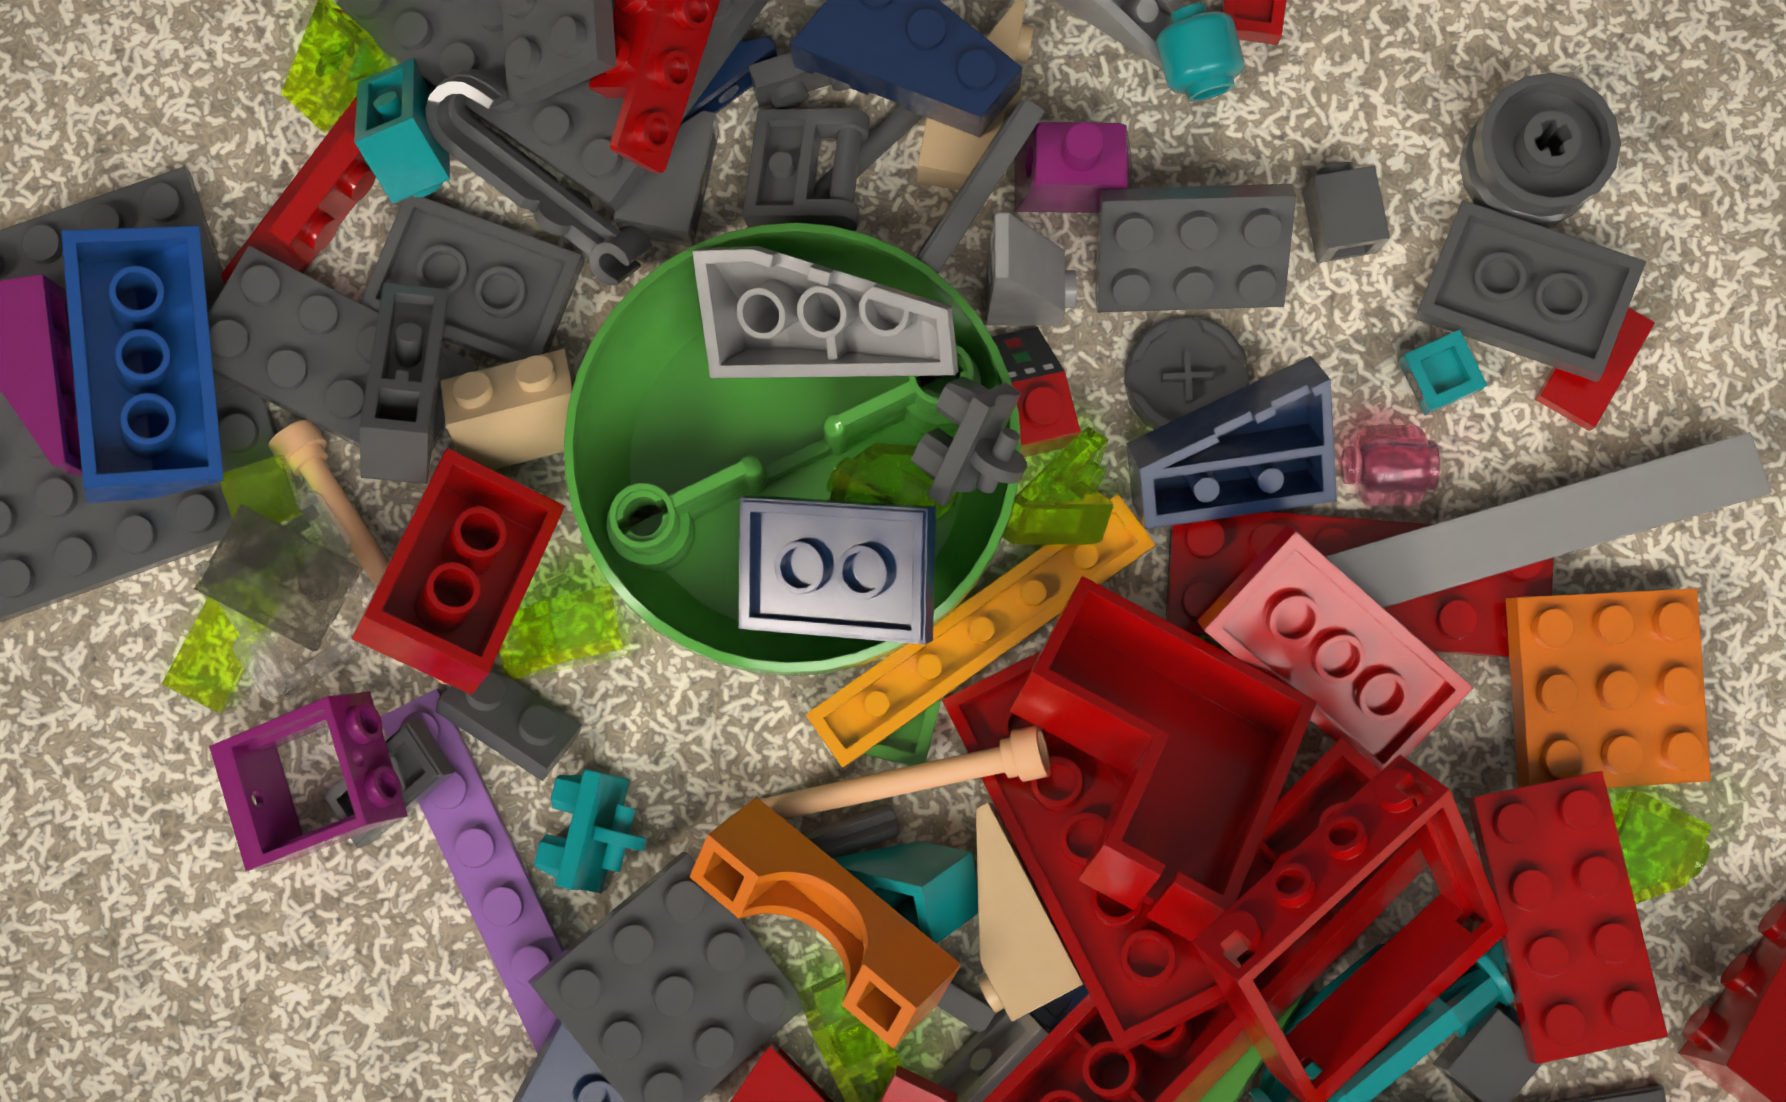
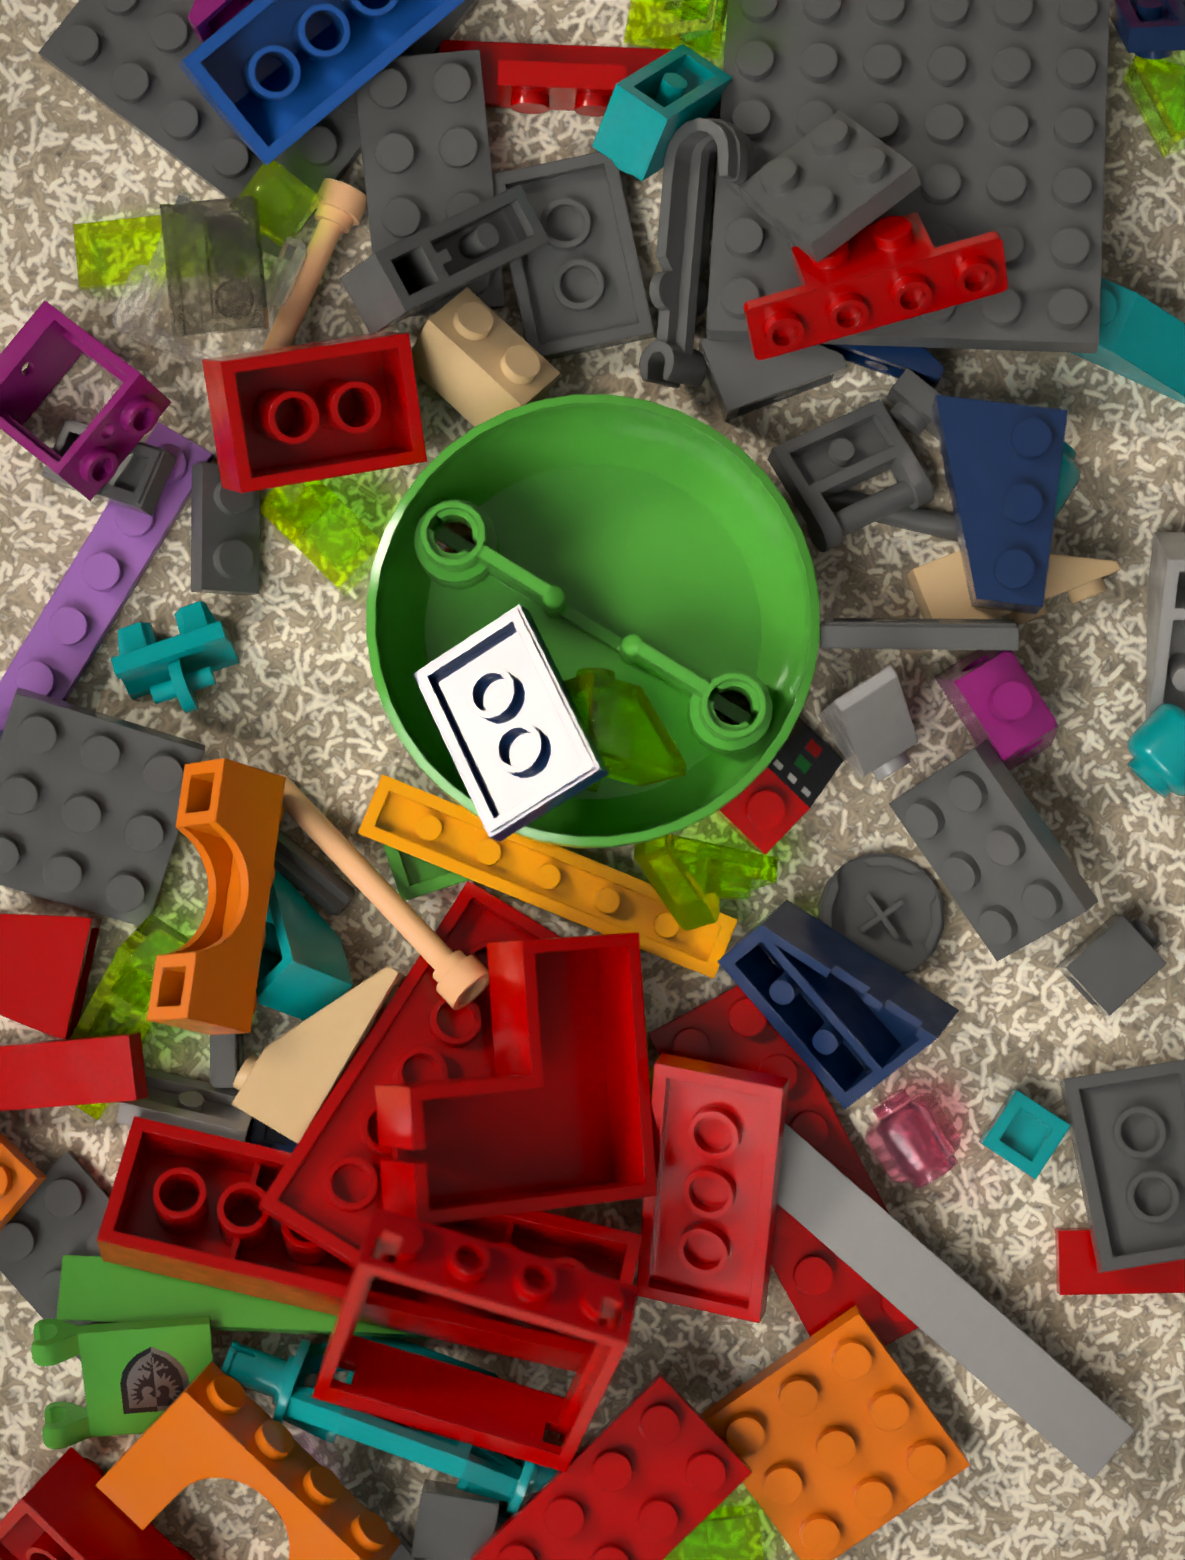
camera: 60 degrees right, 5 degrees up
light grey wedge [692,246,958,378] -> none
dark grey hips [911,376,1027,506] -> none

